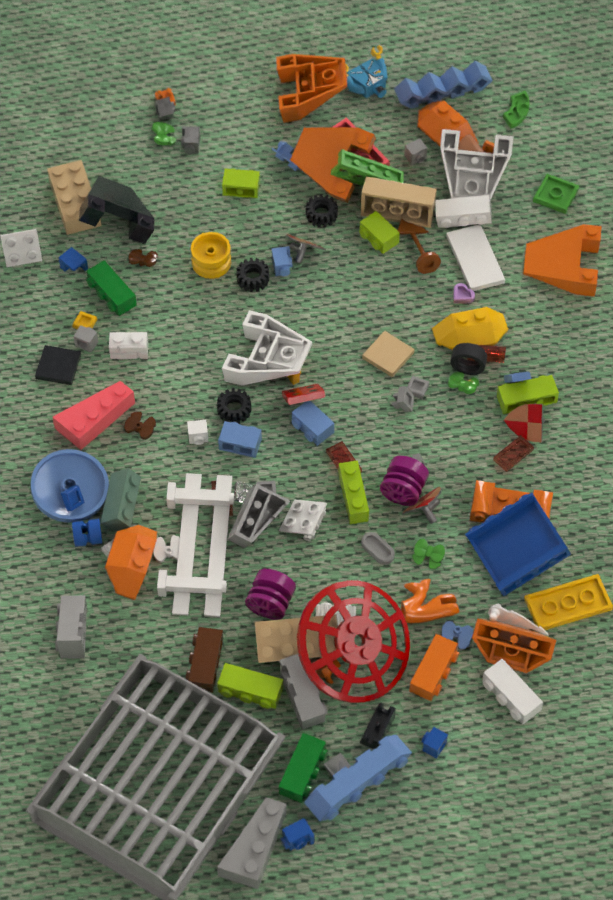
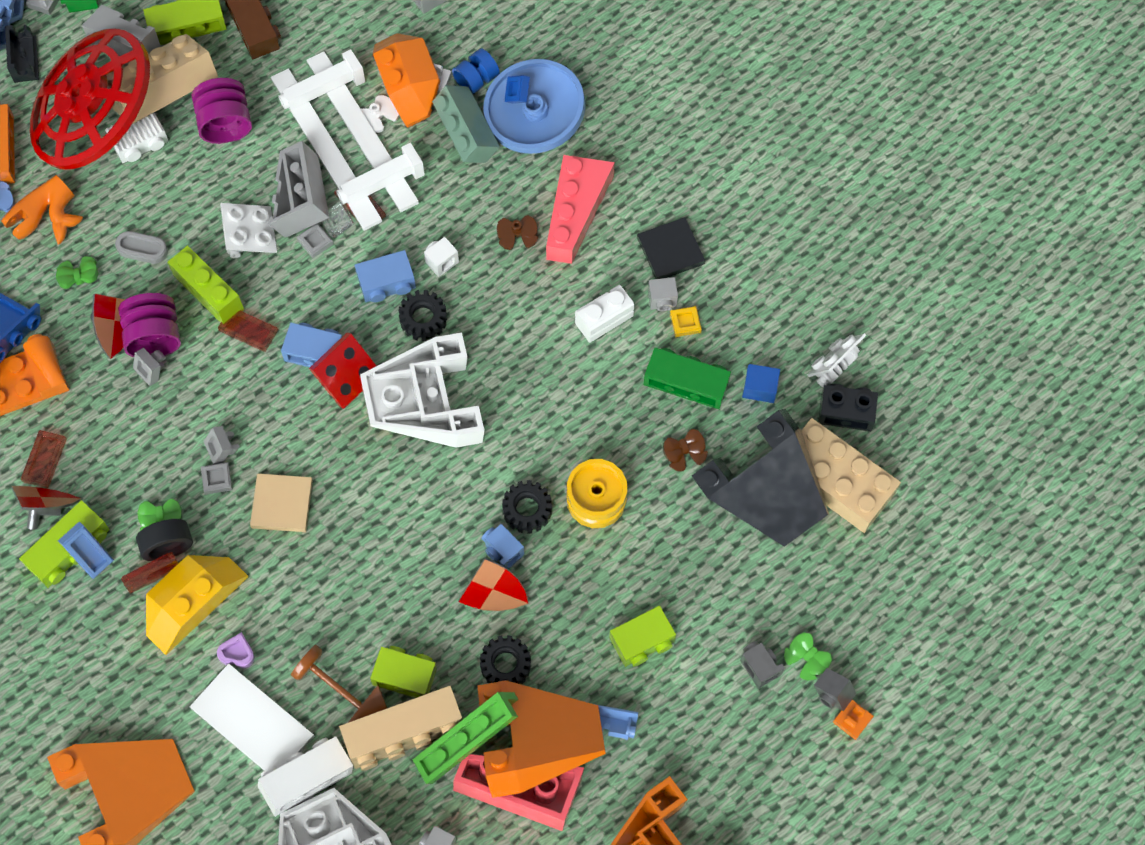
camera: 145 degrees right, 10 degrees up
none -> black brick [818,384,878,432]

